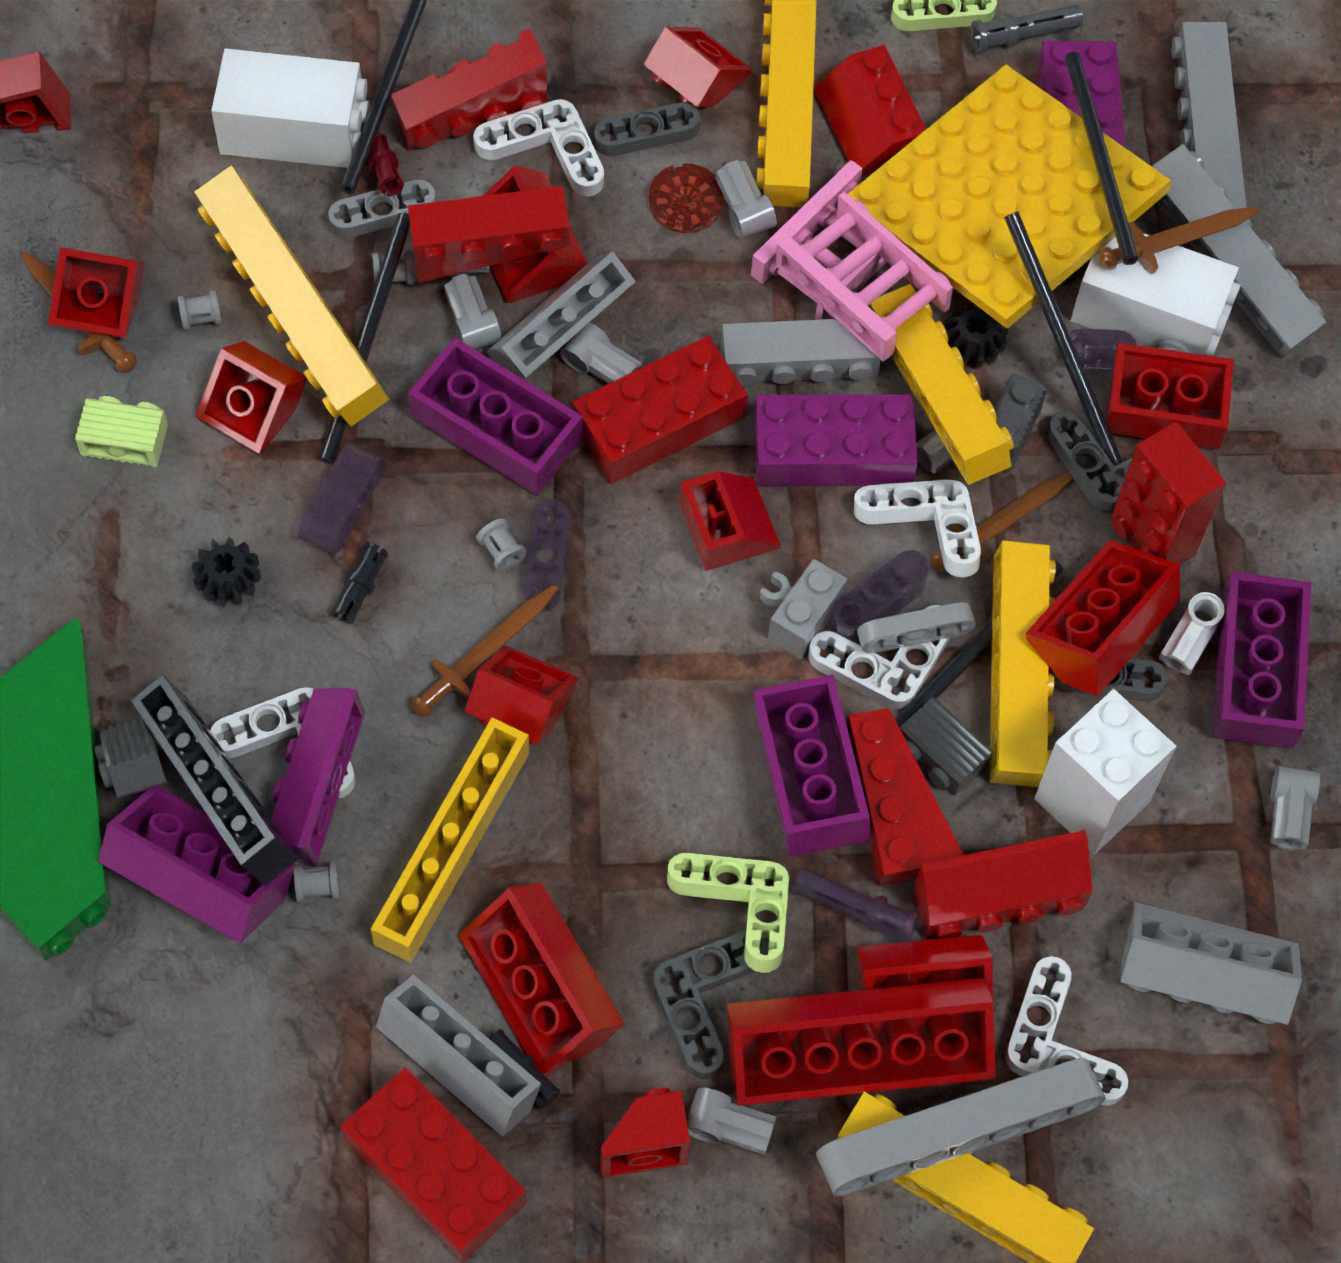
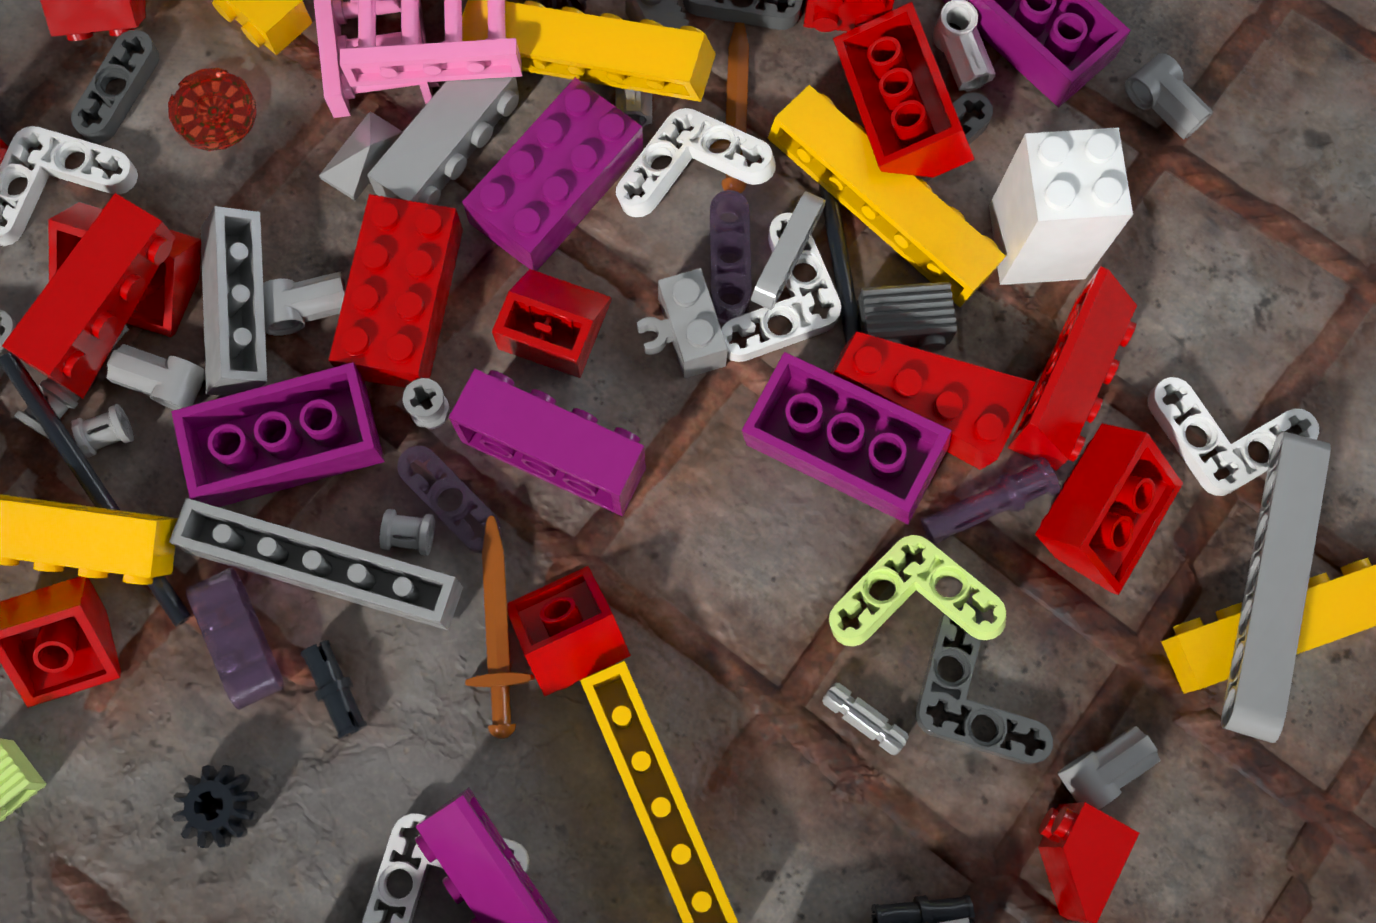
camera: 50 degrees left, 10 degrees up
red slope [458,883,625,1076] -> none
light grey piece [715,160,777,239] -> none
red brick [727,978,995,1106] -> none
light grey slope [1120,902,1302,1025] -> none
none -> light grey bush [71,404,134,458]
none -> light grey brick [169,498,463,631]
none -> light grey slope [319,111,403,201]
none -> light grey bush [403,378,450,430]
none -> magenta brick [449,369,646,517]
none -> light grey axle [822,682,909,755]

